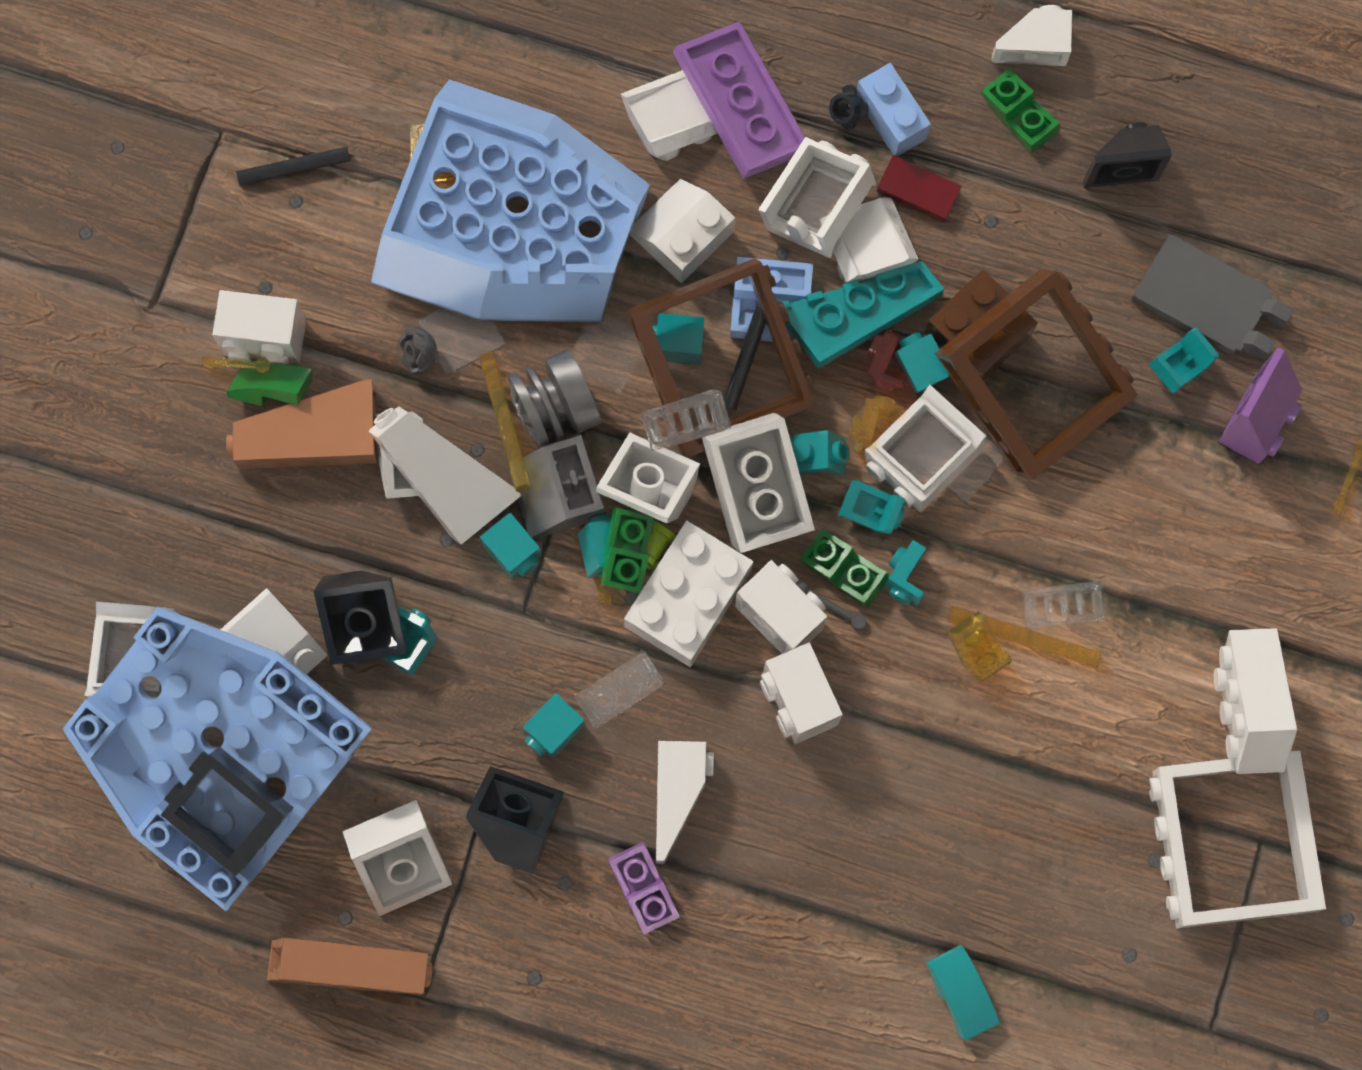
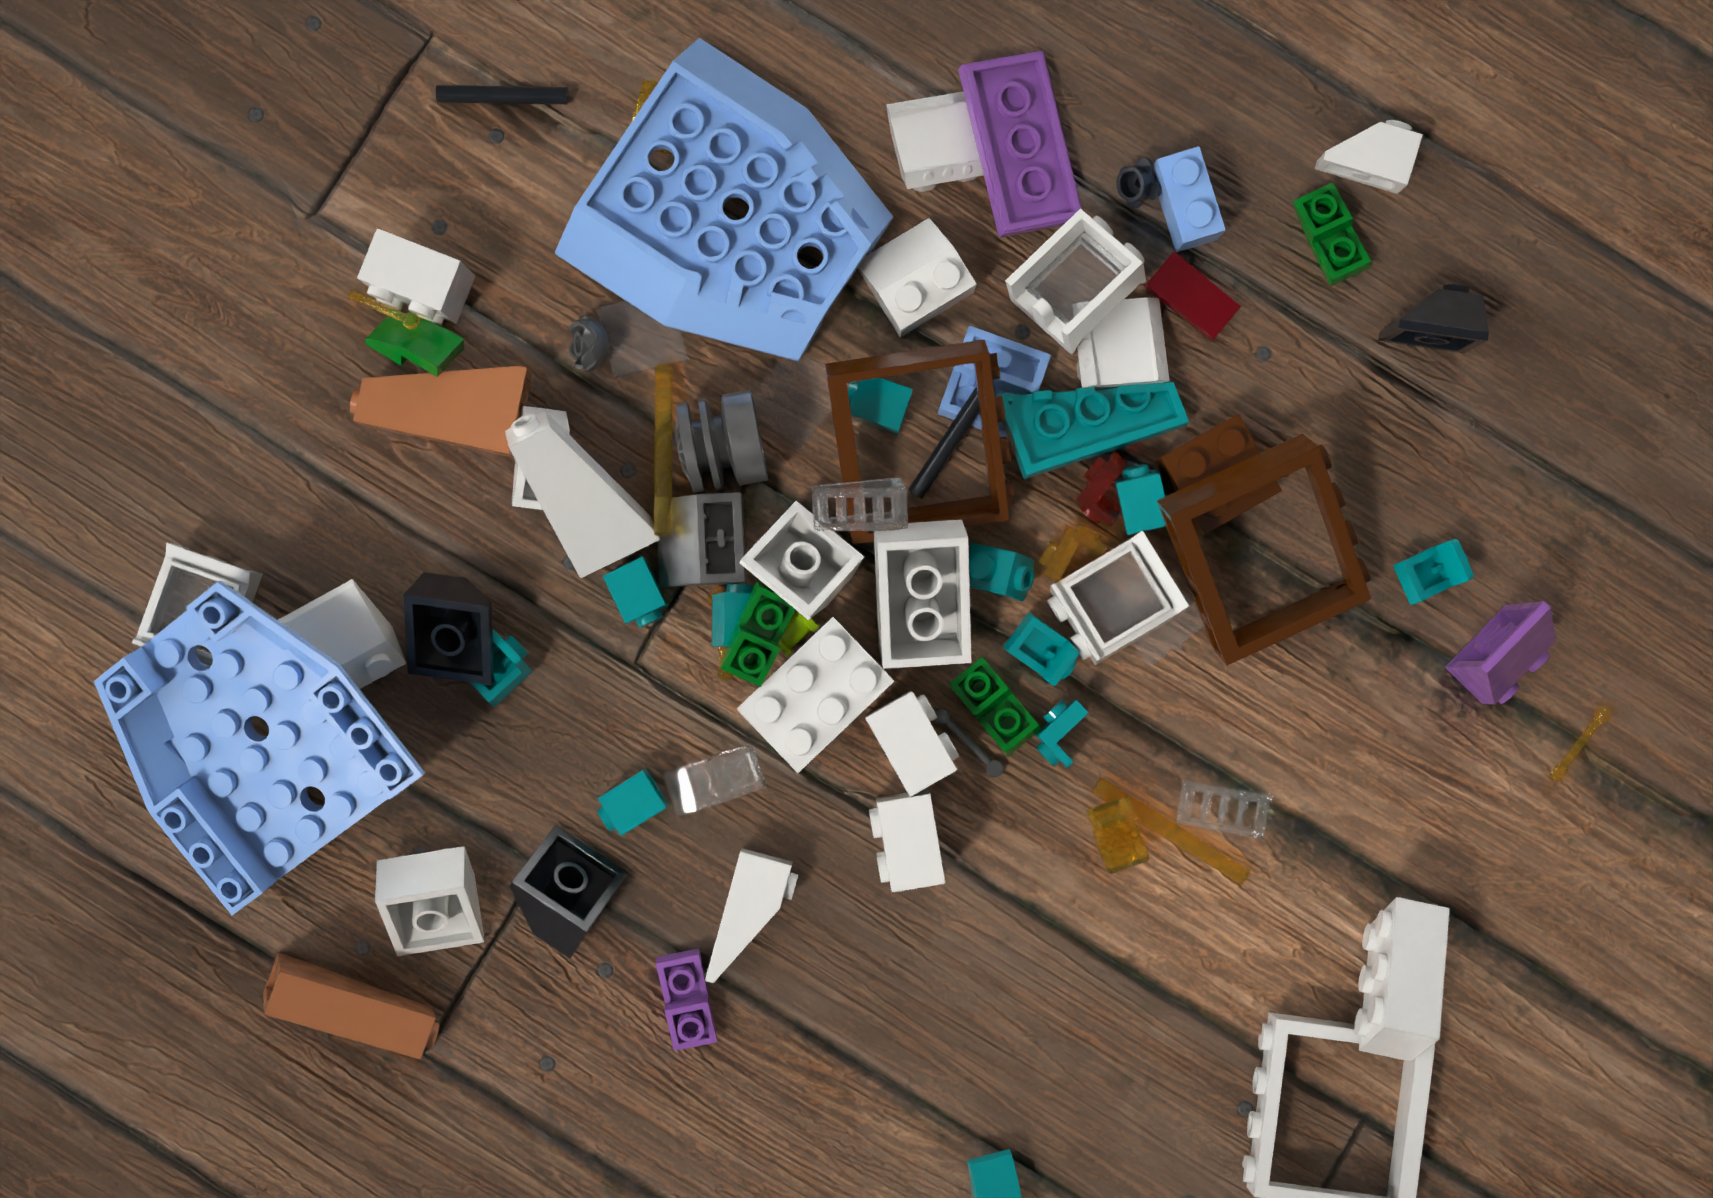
camera: 15 degrees right, 10 degrees up
black window [161,746,294,877] -> none
dark grey tile [1131,233,1294,362] -> none

